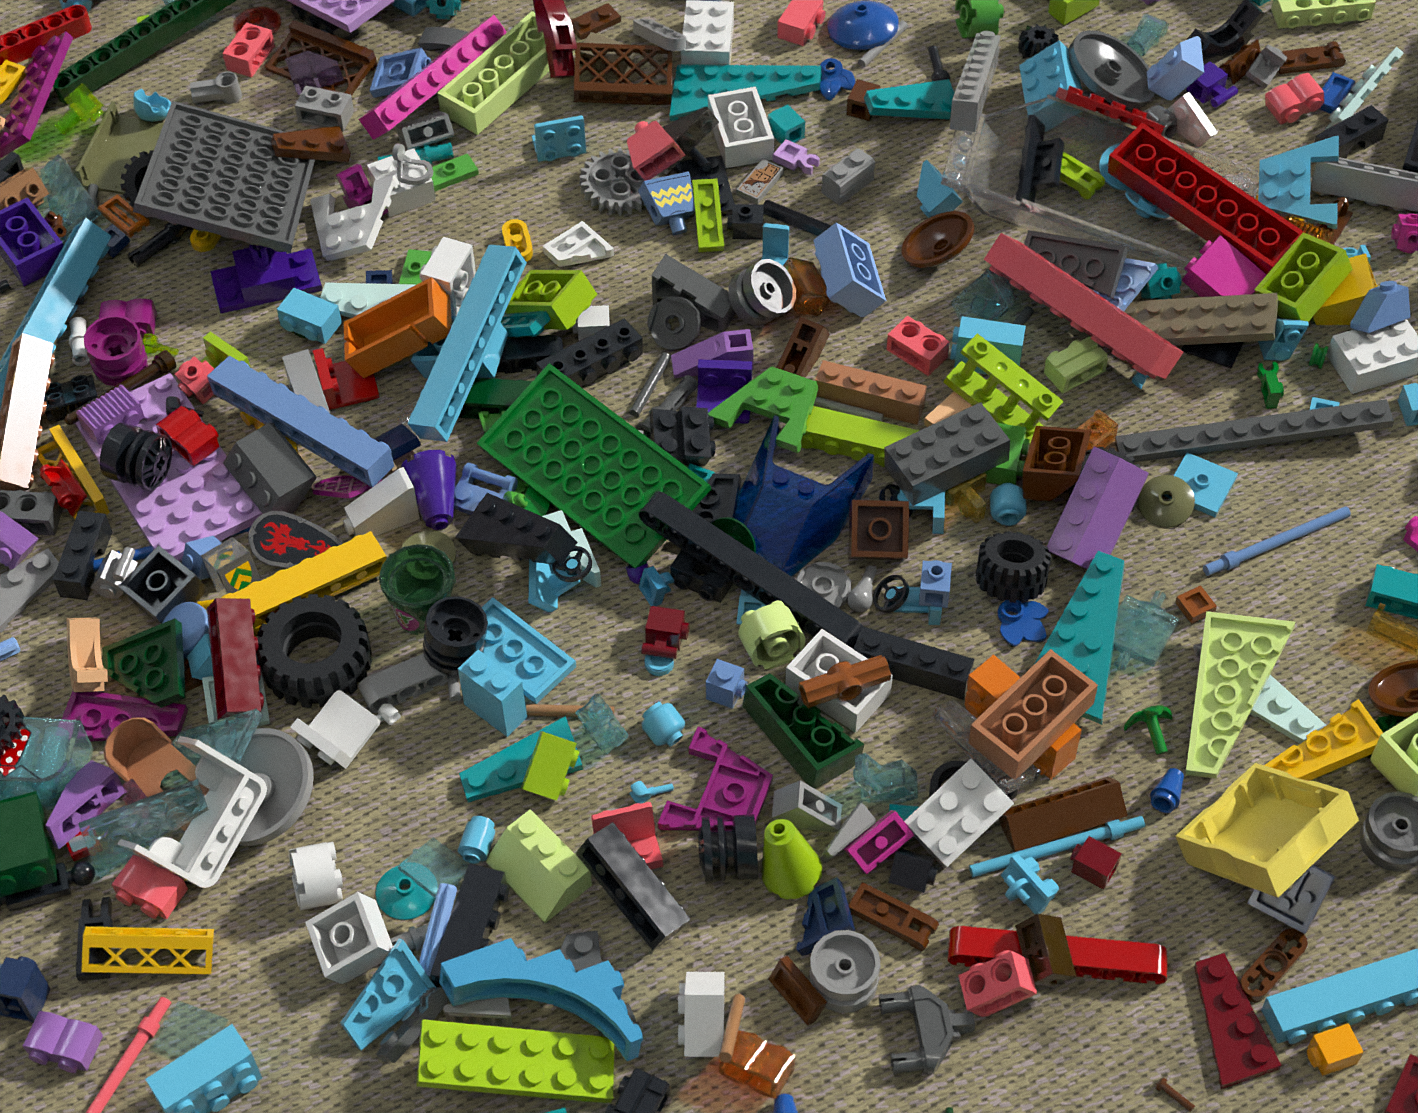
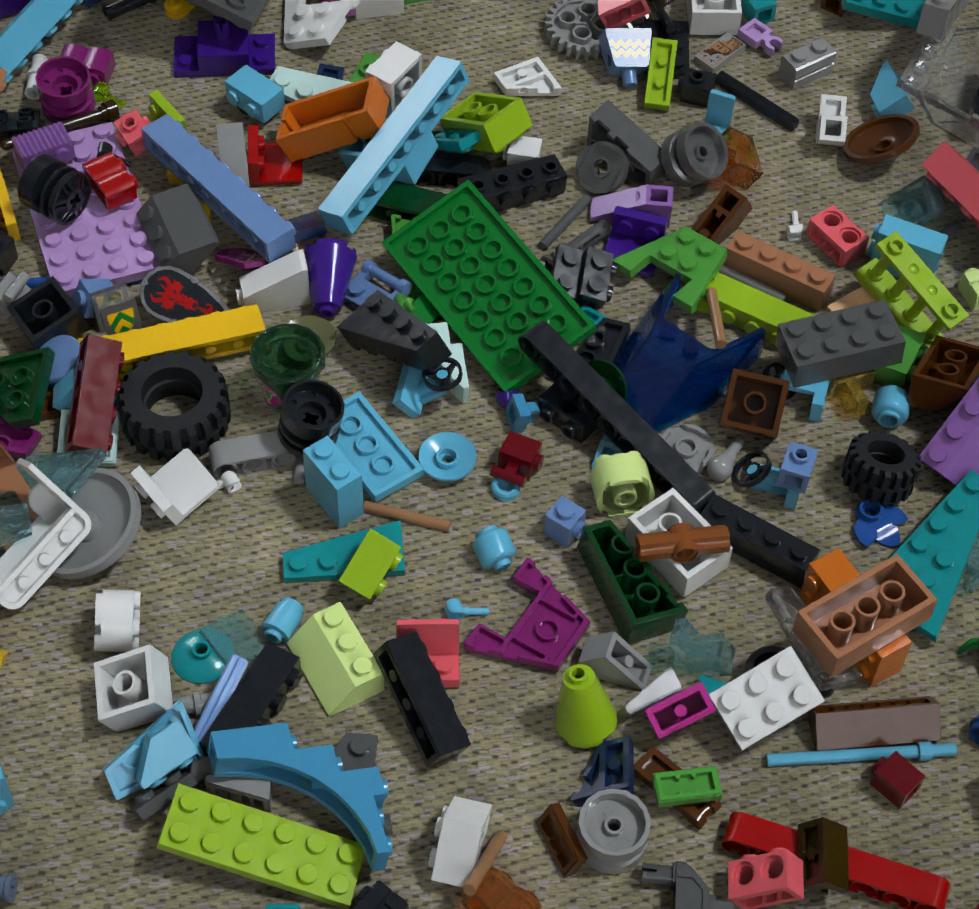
camera: 10 degrees right, 0 degrees up
yellow plate [502,219,533,262] -> none
clear light blue hips [575,694,629,754] -> none
black wheel [698,814,758,882] -> none
light blue brick [813,223,886,317] -> none
black brick [888,848,938,893] -> none
medium azure hips [1001,853,1059,915] -> none
none -> medium azure slope [135,715,199,789]
none -> medium azure dish [419,432,477,482]
none -> bright green plate [652,766,723,808]
none -> medium nougat bar [706,288,727,349]
none -> white hand [786,211,803,241]
none -> white brick [816,94,848,146]

